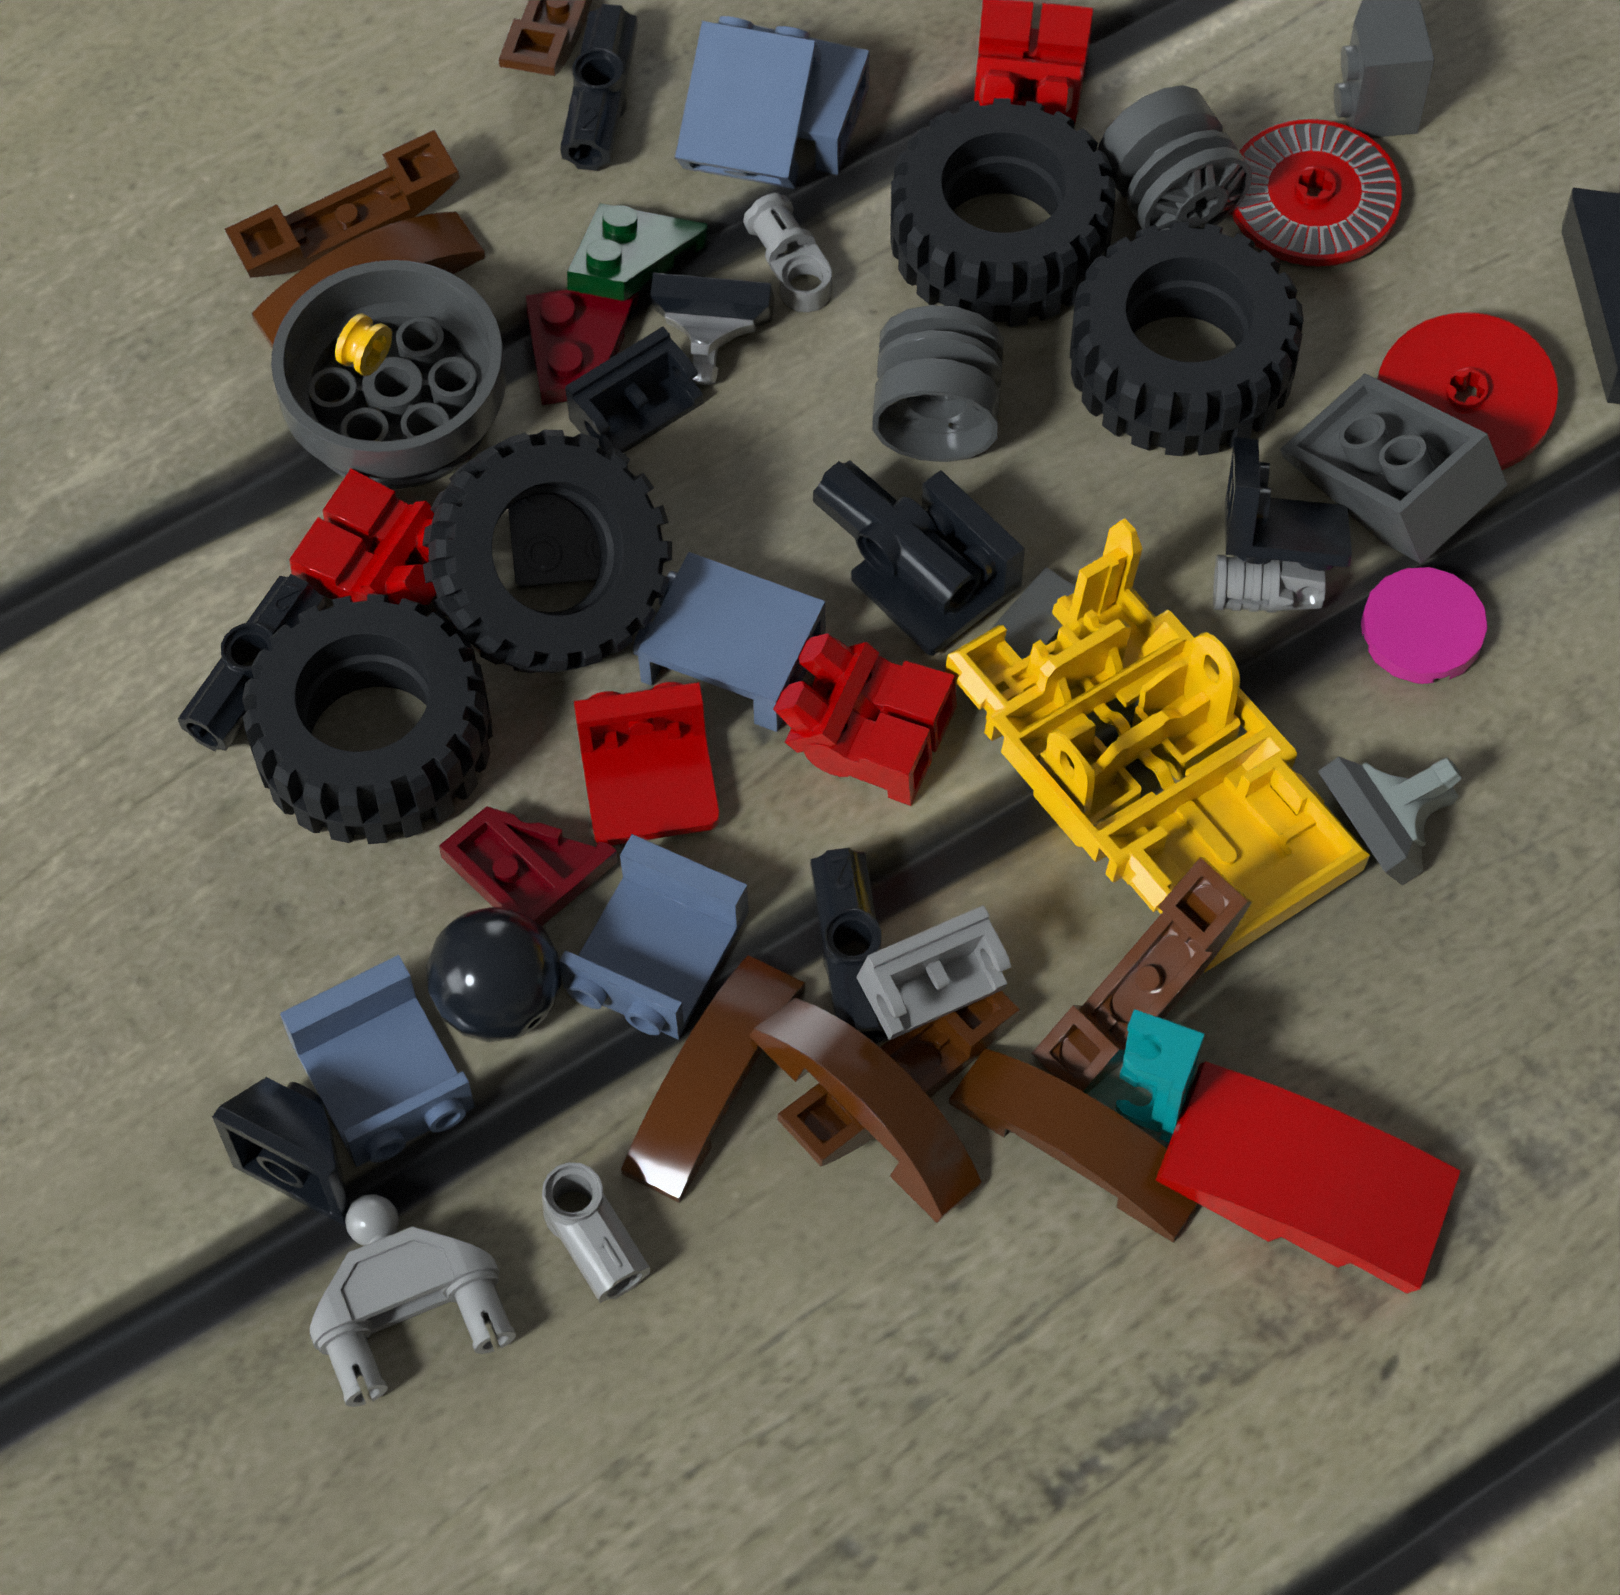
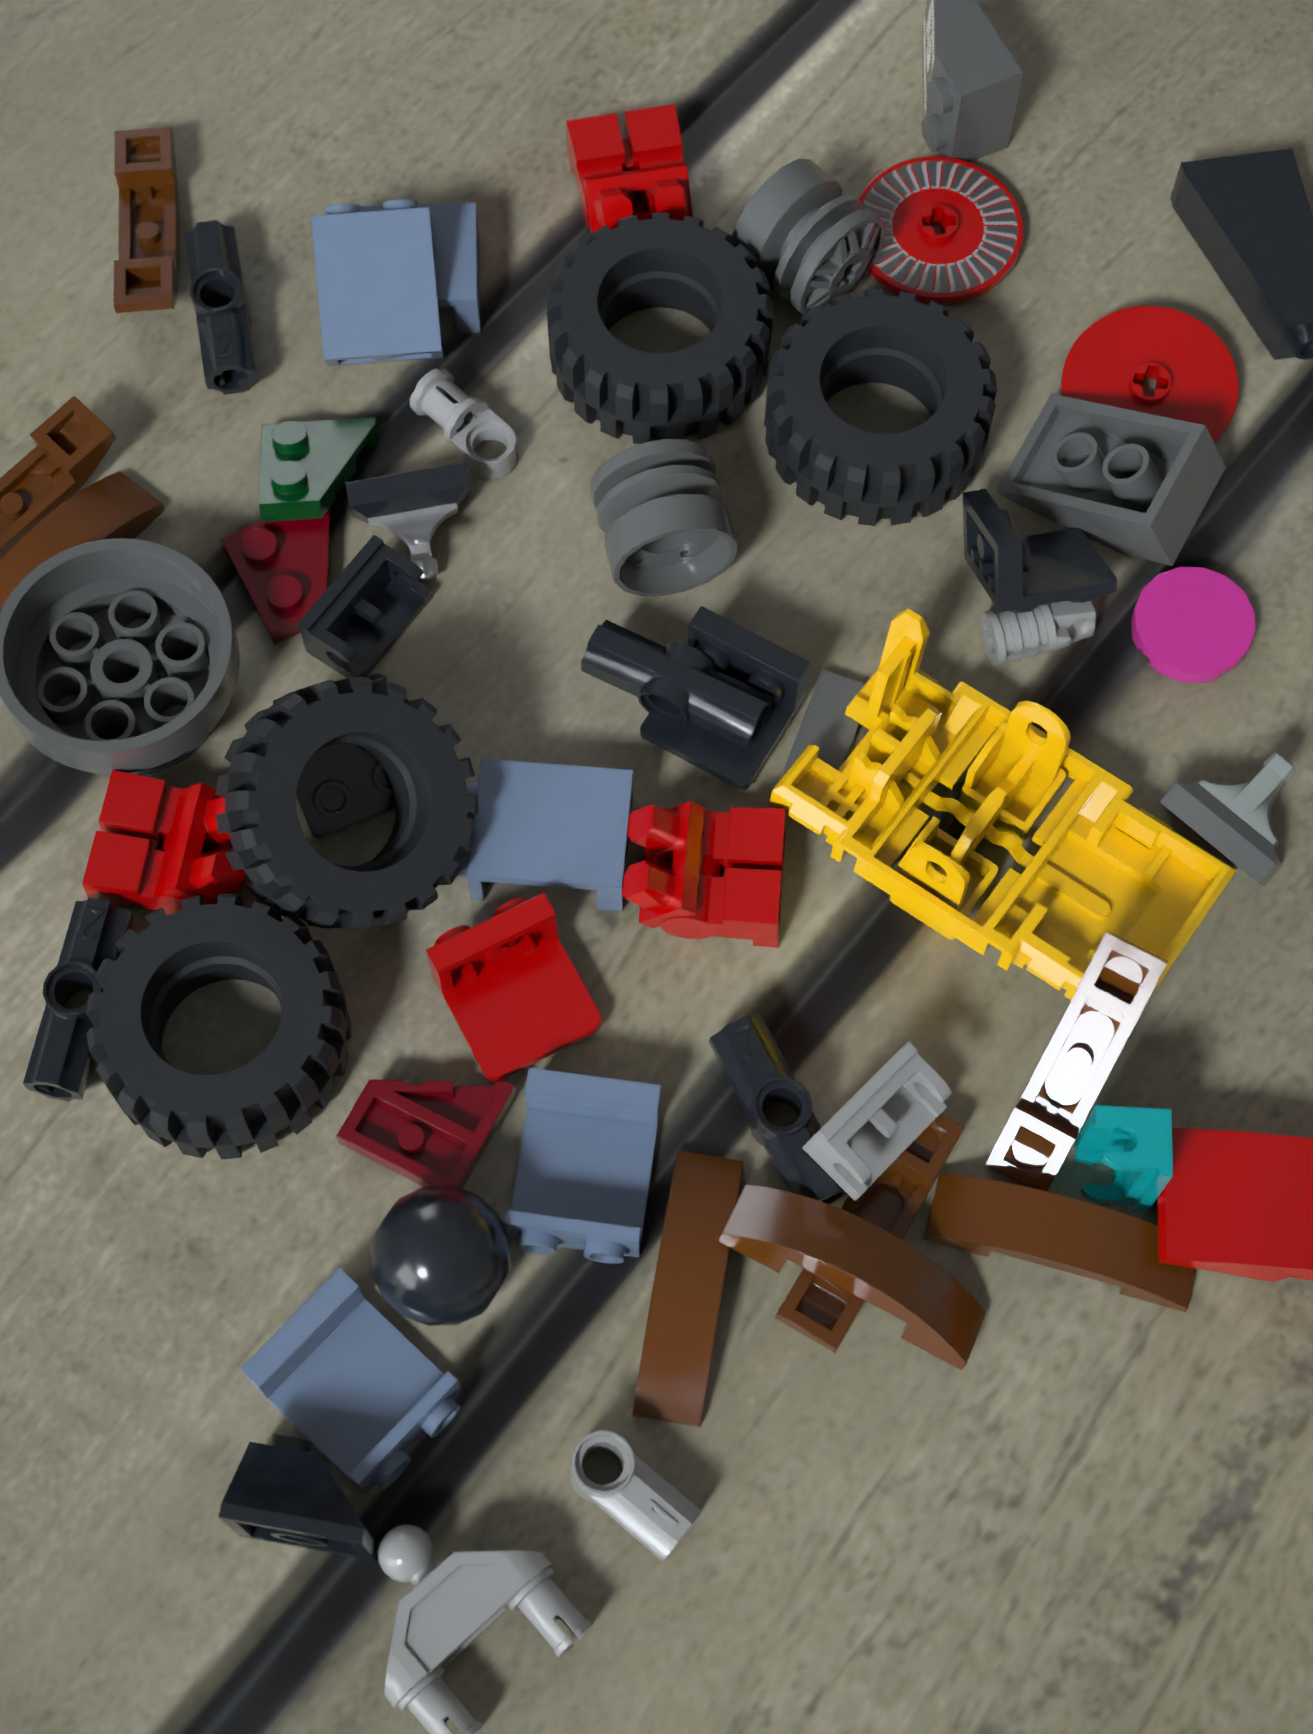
camera: 20 degrees left, 5 degrees up
yellow bush [335,313,392,376] -> none

